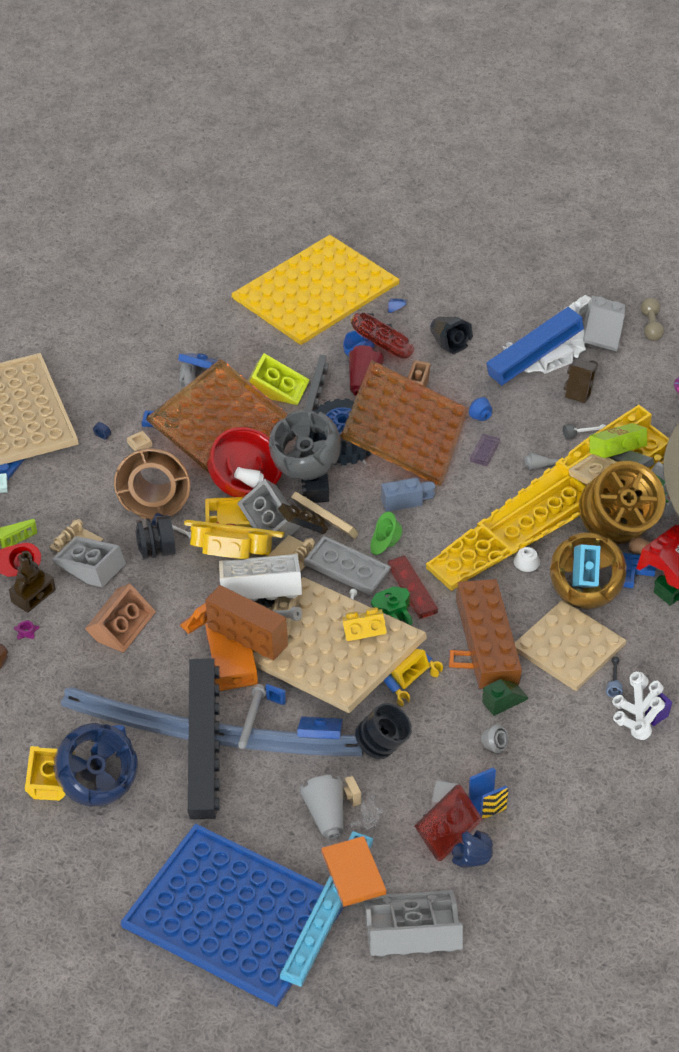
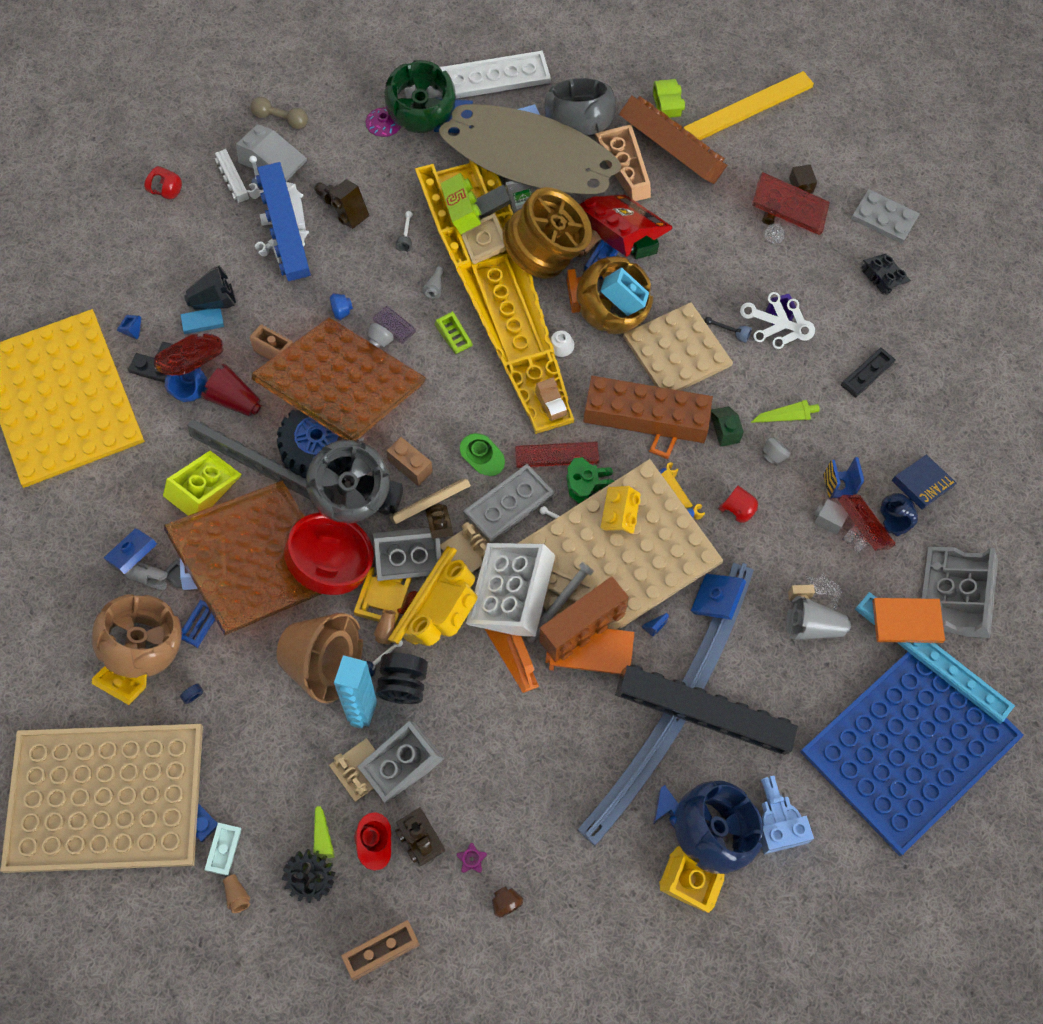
camera: 75 degrees left, 20 degrees up
nougat slope [85,583,156,652] -> none
tan plate [127,431,152,451] -> none
white cone [234,467,264,488] -> none
light grey bar [238,684,266,749] -> none
black wheel [355,703,412,759] -> none
sand blue brick [381,477,435,512] -> none
none -> medium nougat wheel [91,594,182,678]
none -> yellow bracket [92,666,147,705]
none -> red helmet [144,166,182,199]
none -> dark azure tile [180,309,224,334]
none -> medium azure brick [334,655,377,728]
none -> light grey cone [367,323,394,348]
none -> medium nougat cone [374,610,396,644]
none -> medium nougat brick [386,437,433,486]
none -> lime slope [434,311,473,355]
none -> medium nougat leg [535,377,567,421]
none -> red helmet [718,485,758,523]
none -> lime bar [750,400,820,423]
none -> light blue brick [760,776,814,854]
none -> black tile [841,347,896,398]
none -> dark blue tile [892,454,957,510]

